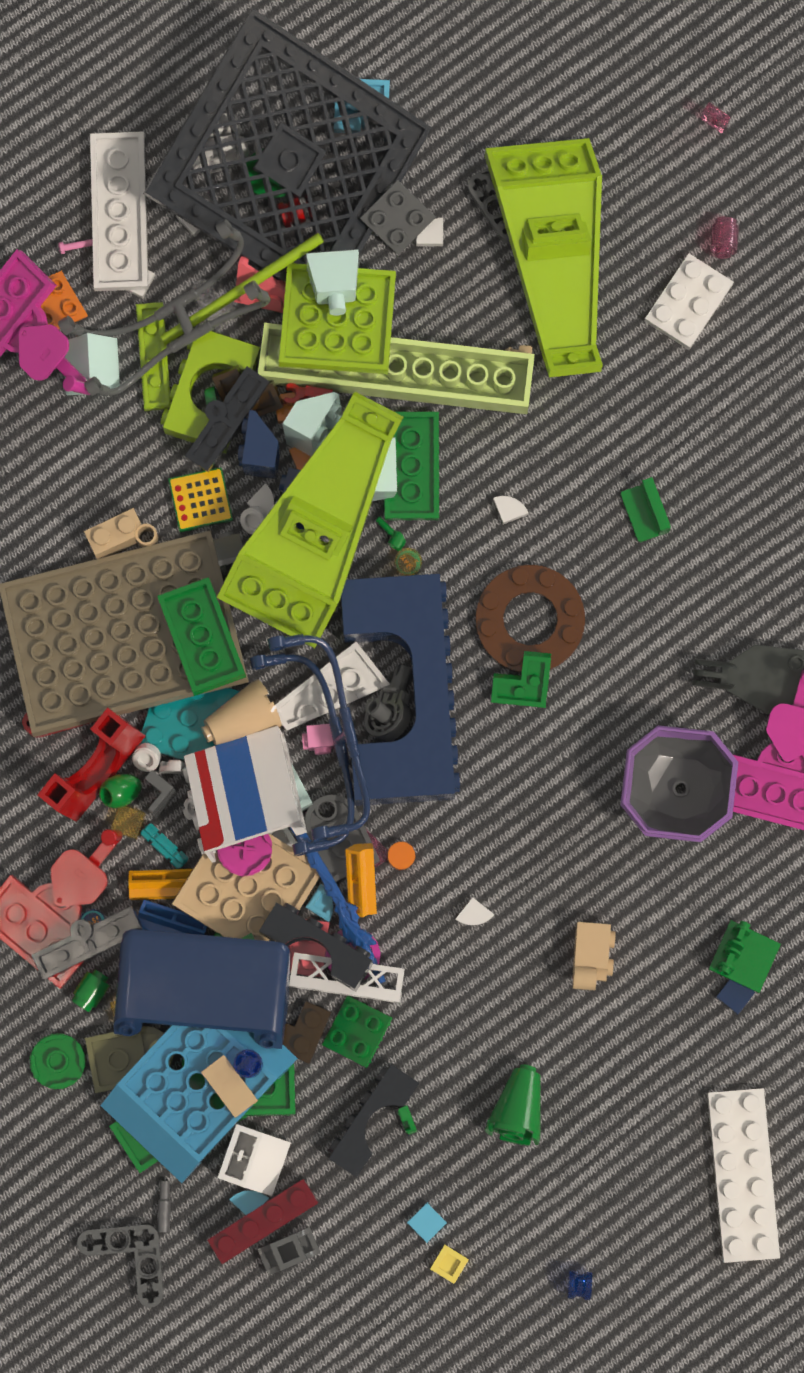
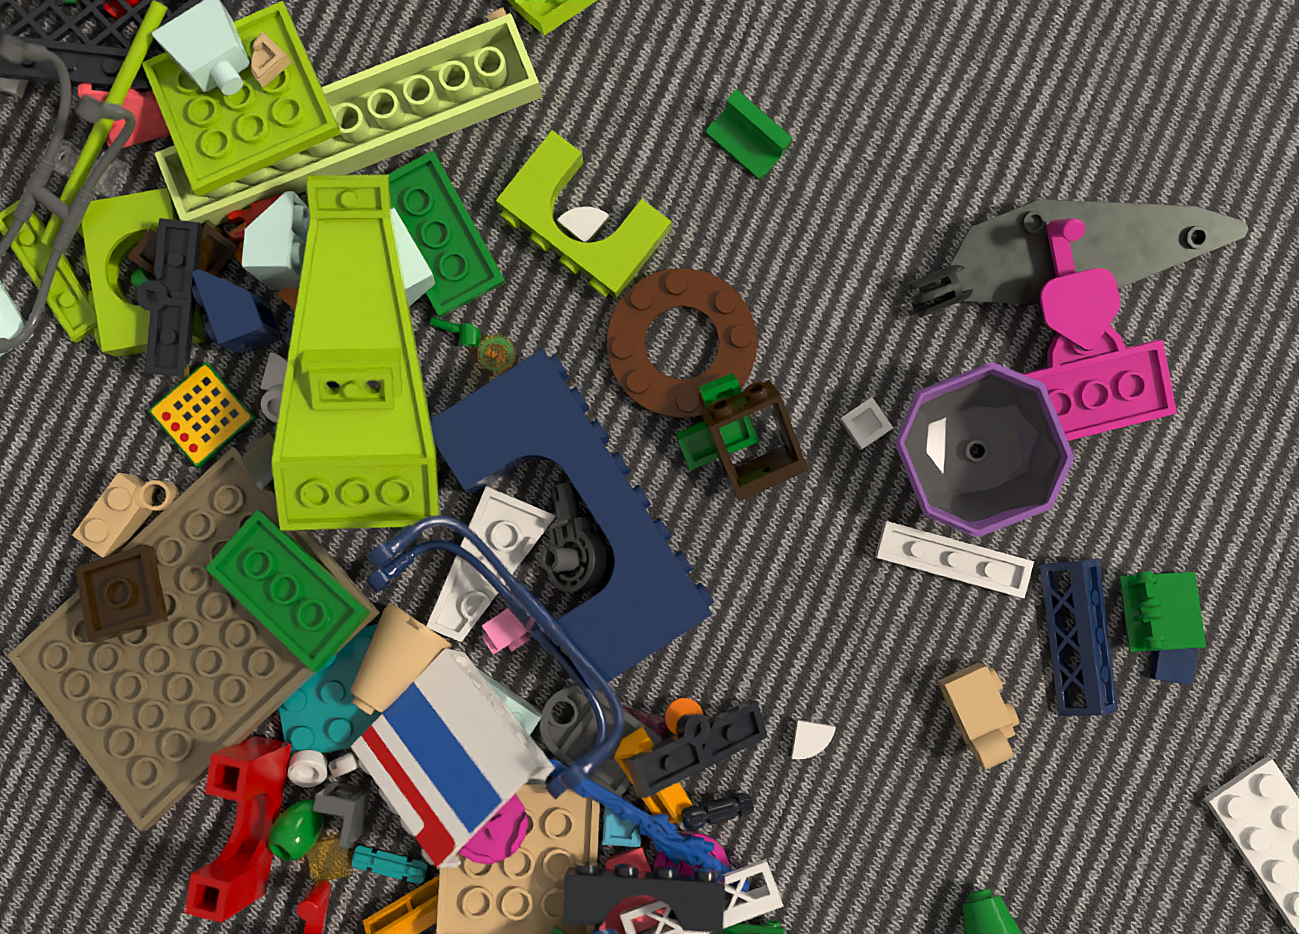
camera: 30 degrees left, 5 degrees up
none -> dark brown plate [75,544,168,643]
none -> tan tile [251,32,292,88]
none -> lime arch [496,130,672,300]
none -> black hinge [626,700,768,799]
none -> black axle [681,793,754,830]
none -> dark brown window [699,380,808,502]
none -> white tile [839,397,893,450]
none -> white plate [874,521,1034,598]
none -> dark blue fence [1040,558,1118,716]

